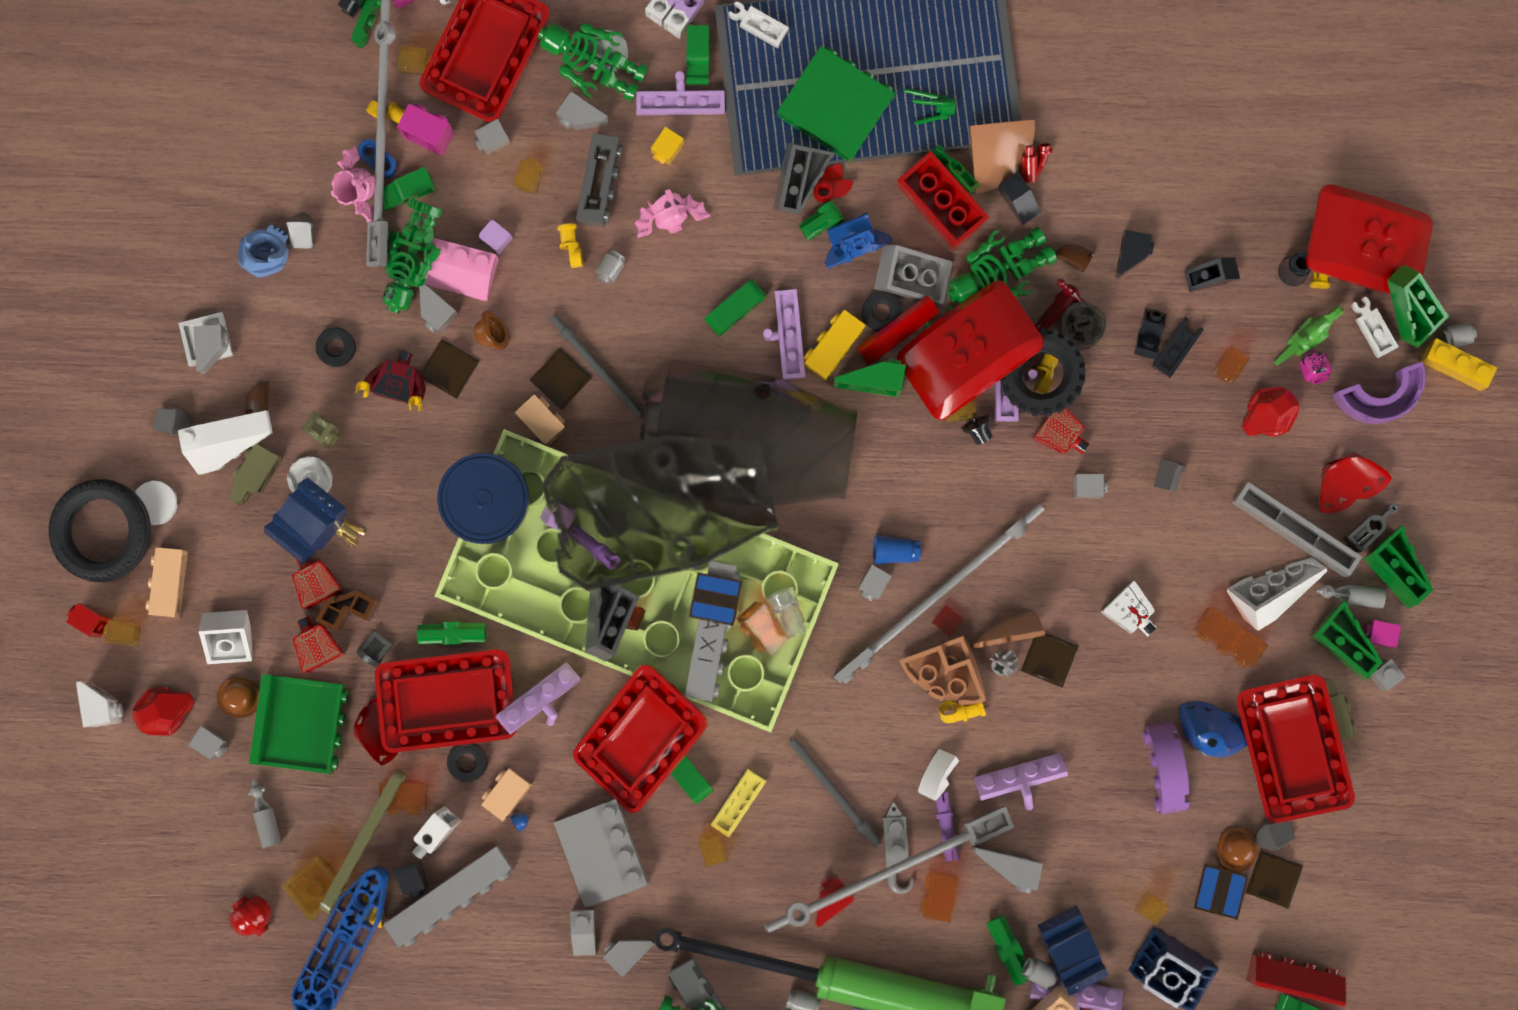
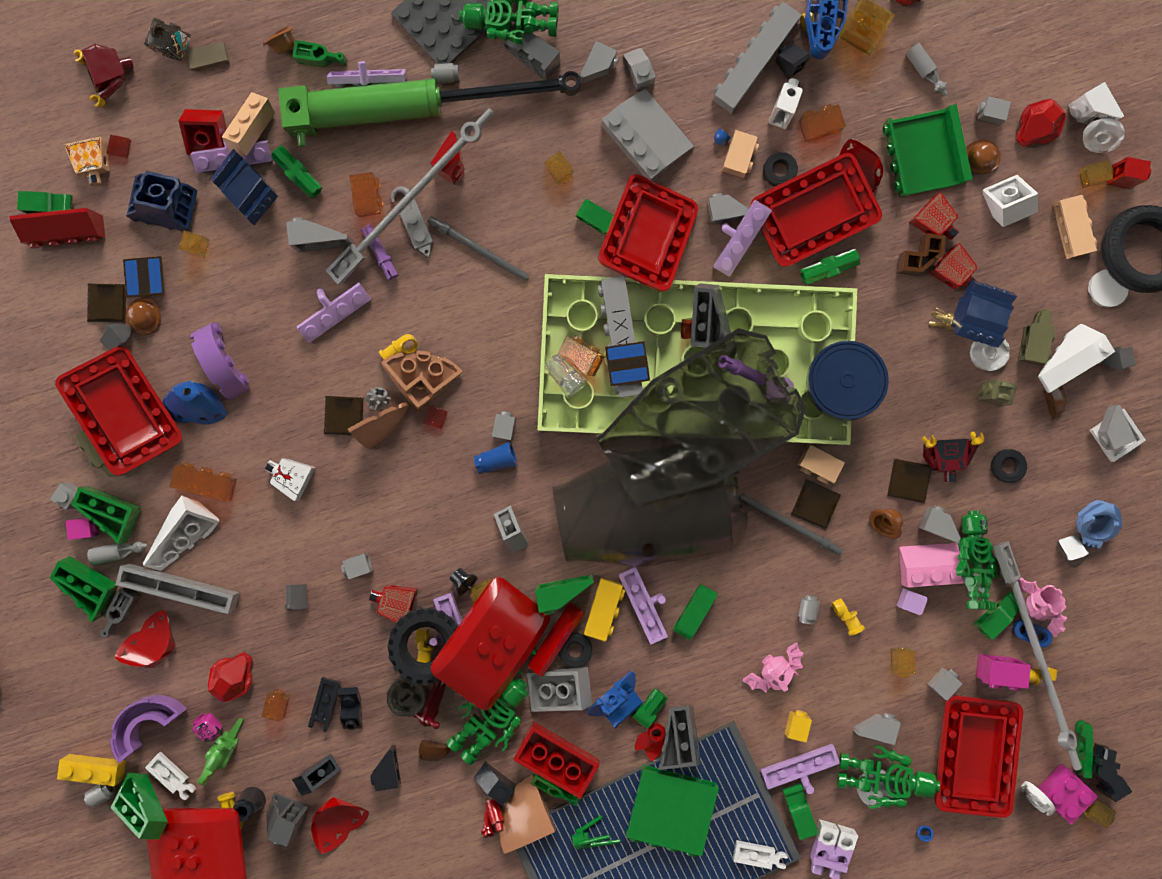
camera: 155 degrees right, 5 degrees up
olive beam [319,768,407,914] -> none
dark grey tile [356,631,393,667] -> none
clear yellow brick [397,46,431,75] -> none
dark grey brick [576,133,623,228] -> none
light yellow plate [711,768,767,838] -> none
light grey bar [833,504,1045,684] -> none
white slope [918,749,959,801] -> none
light grey brick [1022,957,1058,989] -> none
none -> dark grey wedge [266,792,309,847]
none -> red piece [311,797,369,854]
none -> light grey slope [494,506,529,553]
none -> light grey slope [707,193,749,224]
none -> white tile [1083,118,1125,153]

